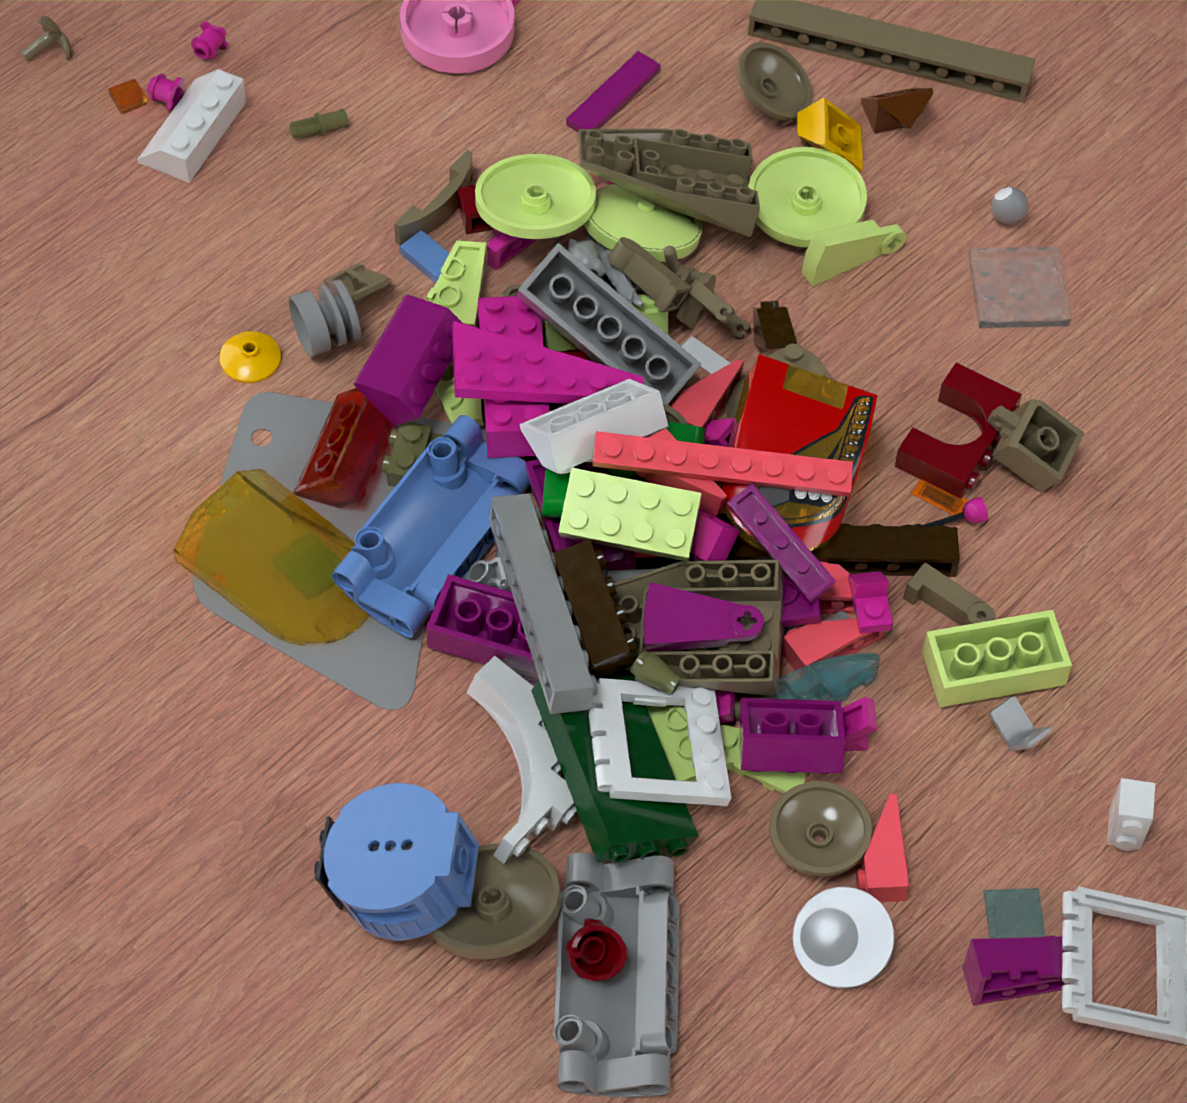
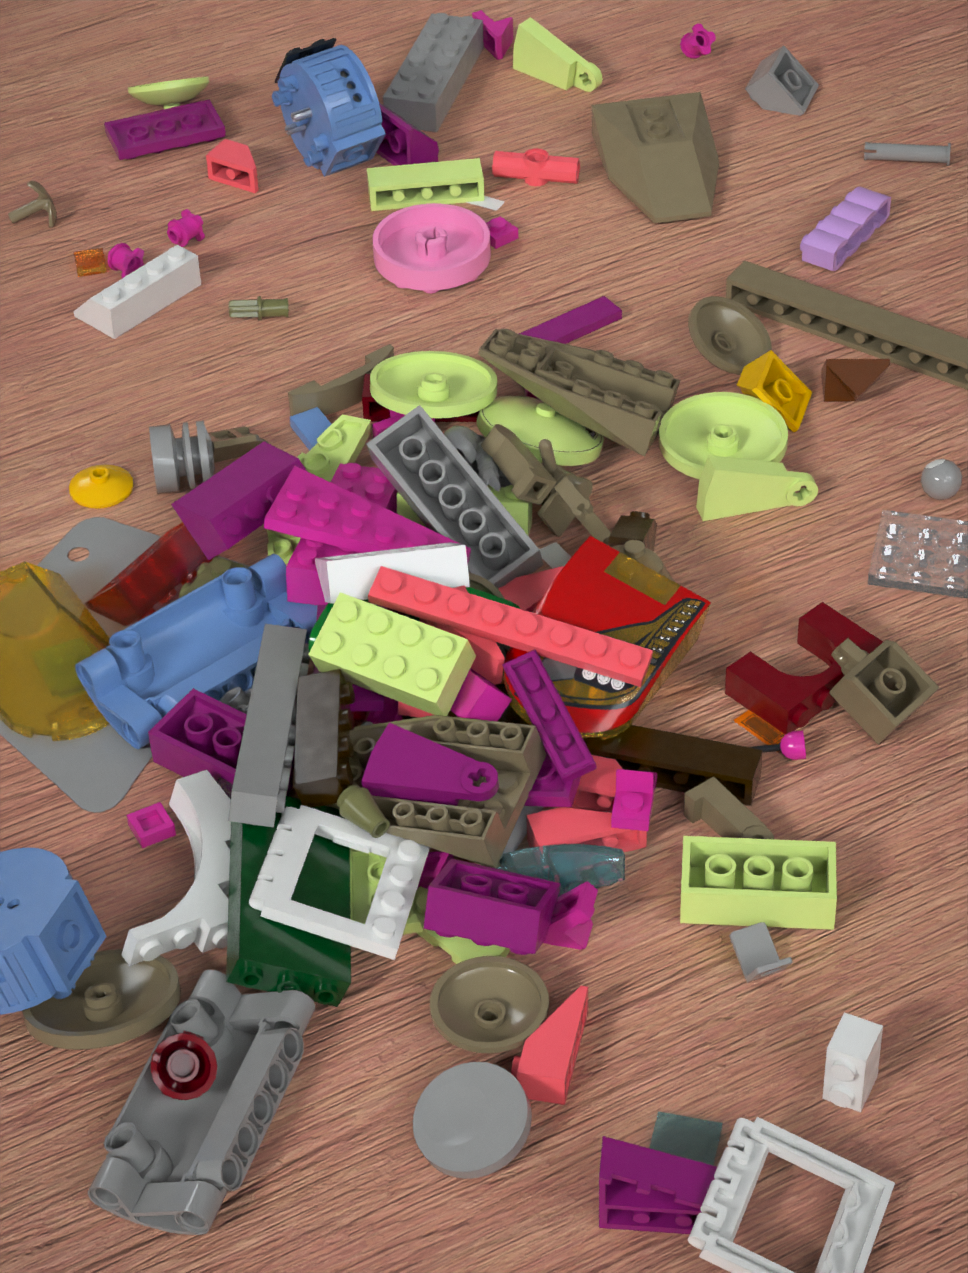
camera: 20 degrees right, 15 degrees down
none -> dark pink plate [126,802,176,848]

